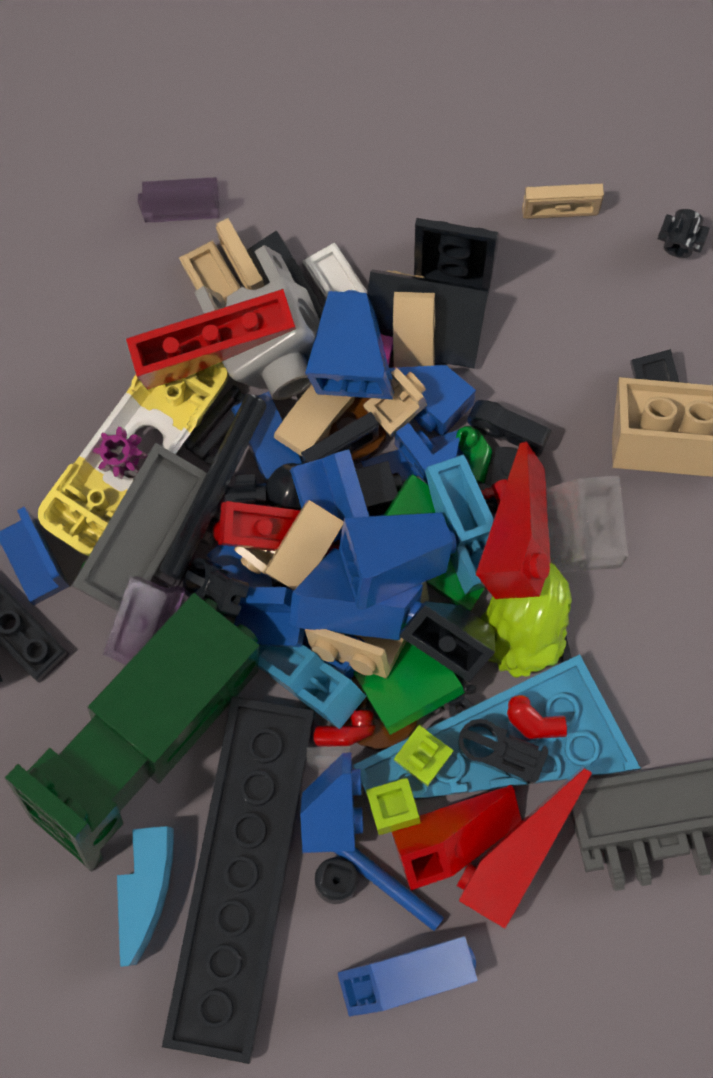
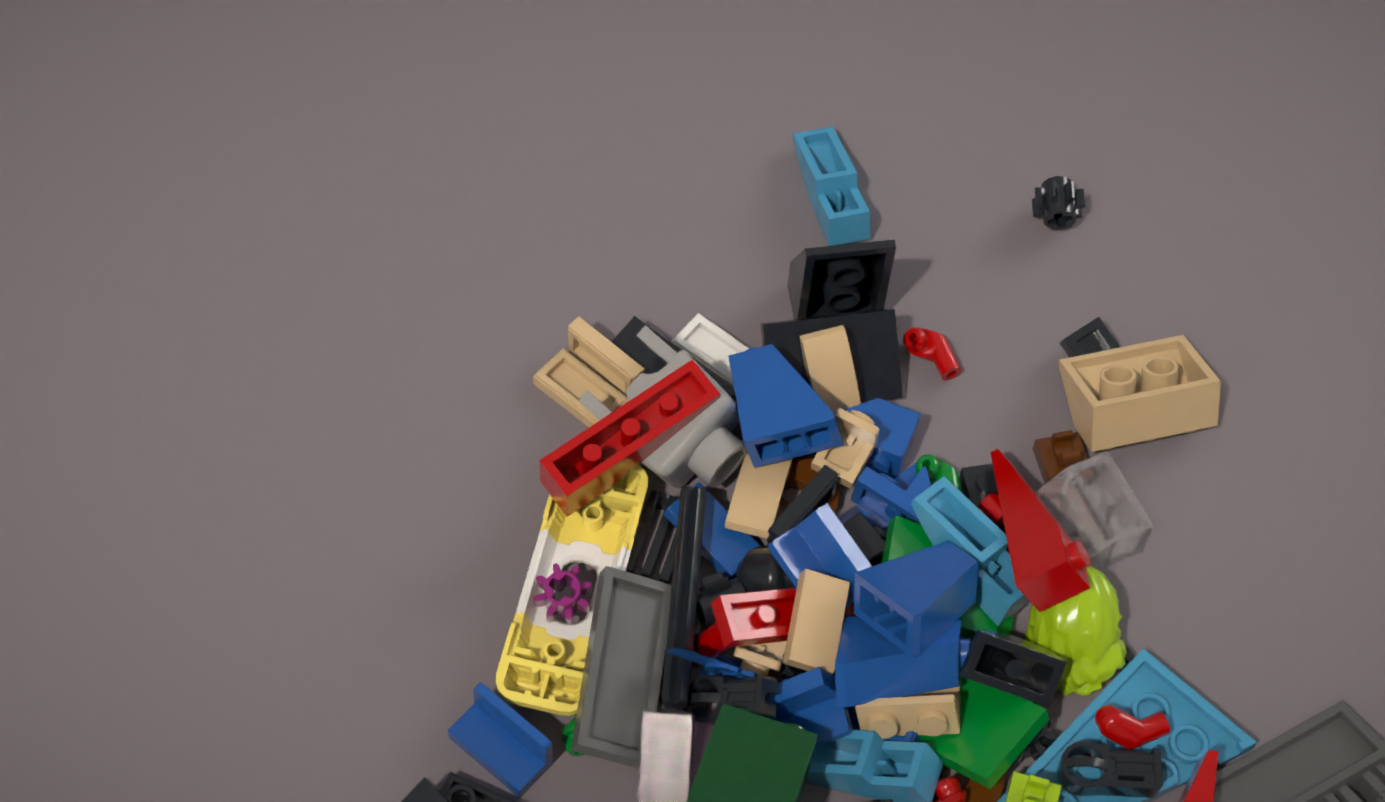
camera: 30 degrees left, 15 degrees down
clear purple panel [138,177,220,223] -> none
black piece [467,400,552,457] -> none
tan tile [522,183,604,219] -> none
none -> blue piece [662,648,779,683]
none -> dark azure slope [793,126,870,246]
none -> red arm [903,327,962,380]
none -> reddish brown tile [1032,430,1092,487]

